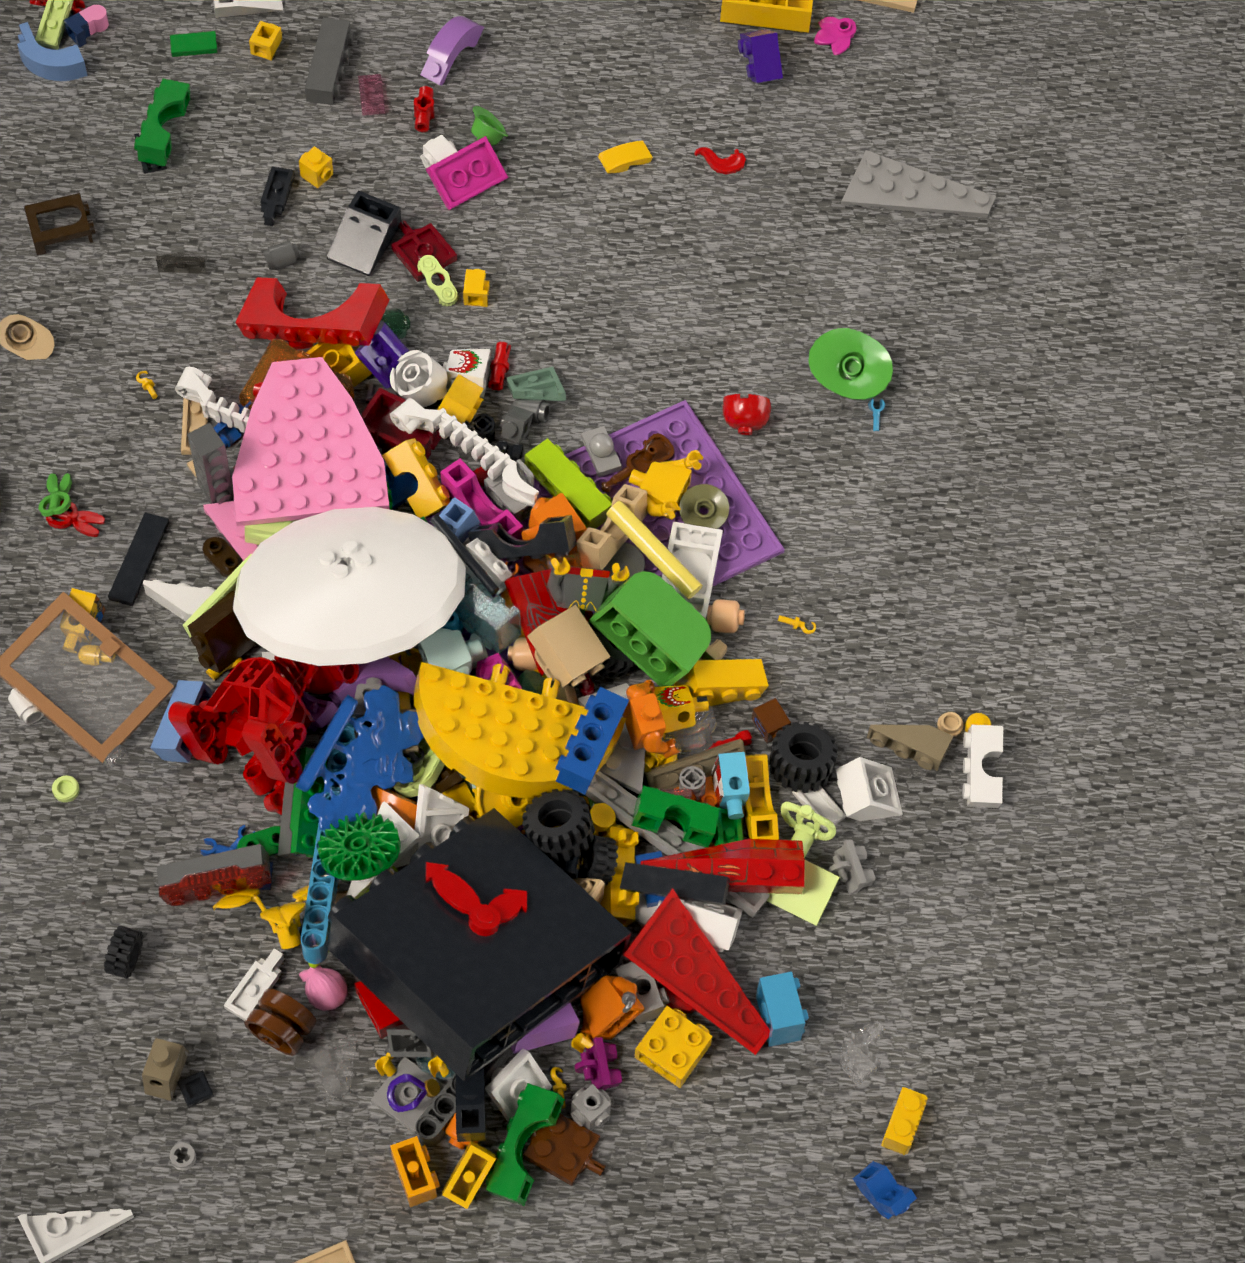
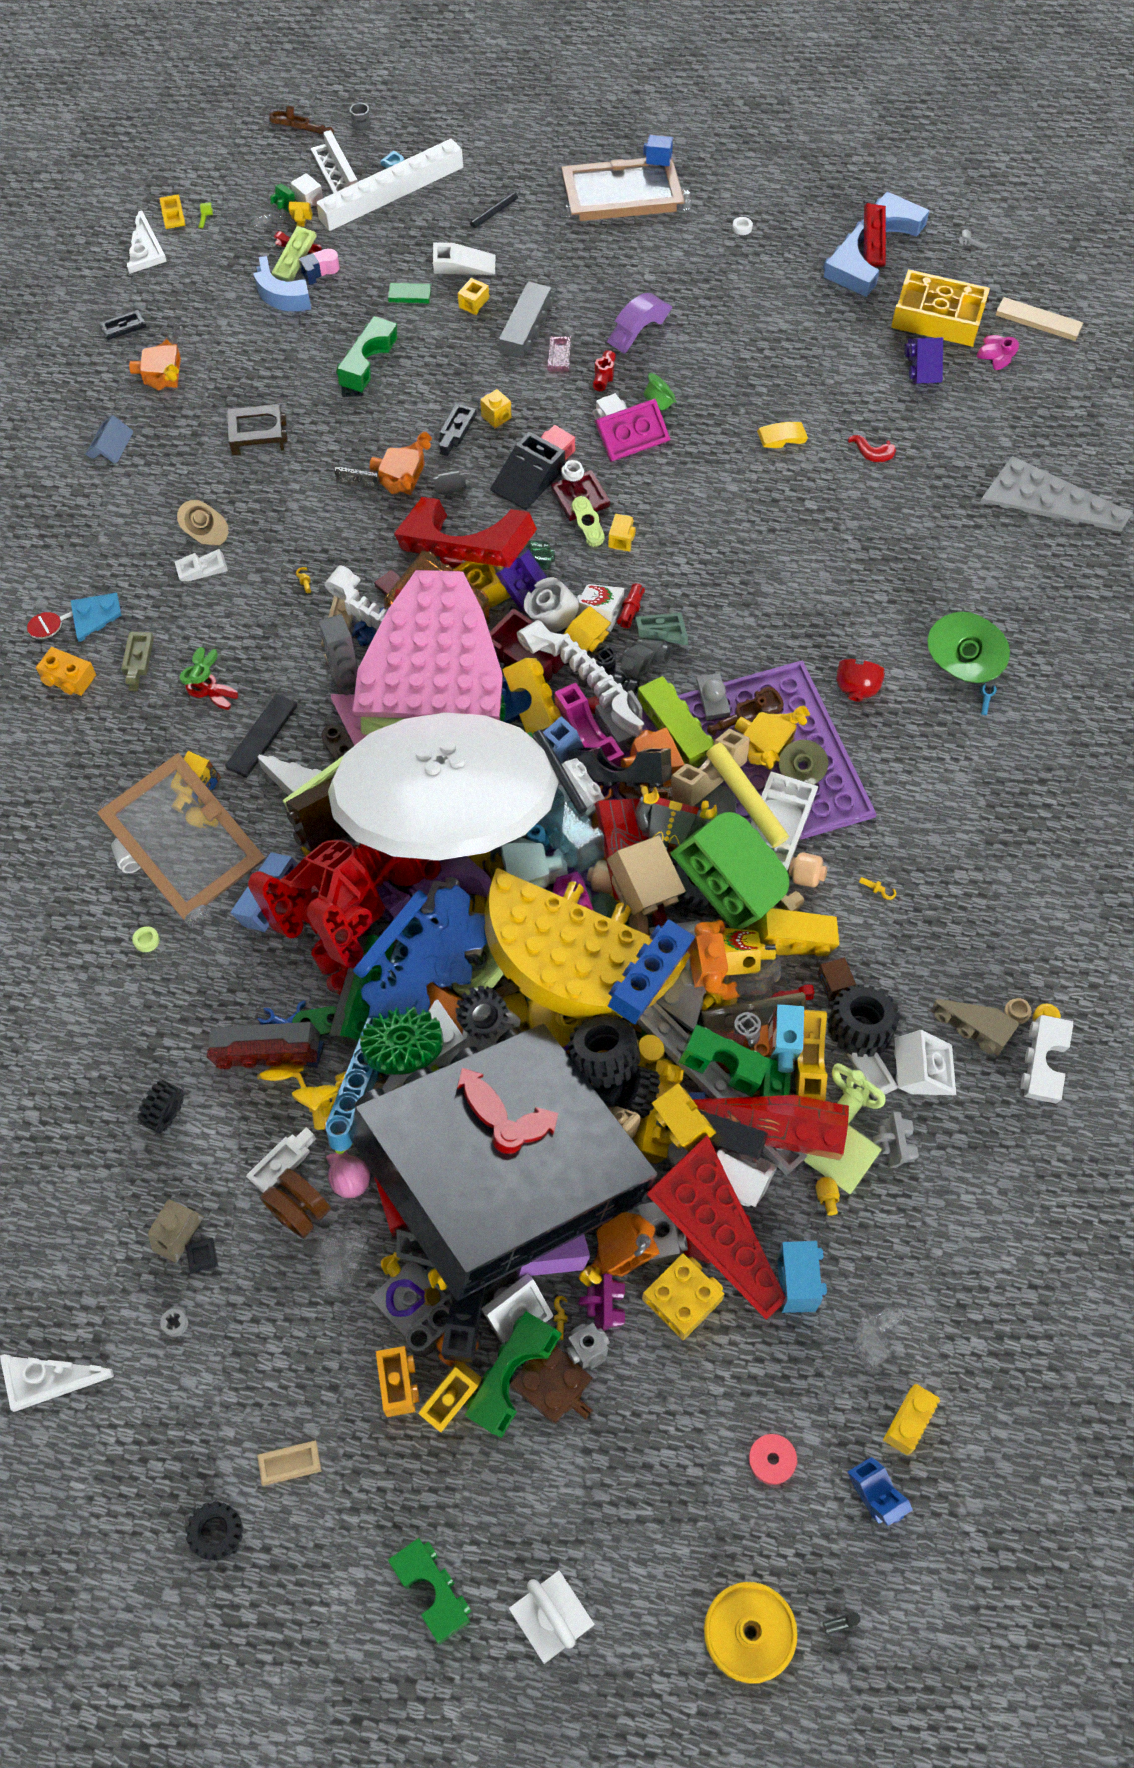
camera: 15 degrees right, 0 degrees up
none -> white slope [175,549,228,581]
none -> orange torso [369,432,432,495]
none -> tile [374,570,407,599]
none -> black tyre [455,986,509,1039]
none -> brick [541,425,575,460]
none -> white plate [562,460,584,481]
none -> yellow brick [652,1083,716,1152]
none -> coral piece [749,1434,797,1485]
none -> yellow cylinder [815,1176,840,1216]

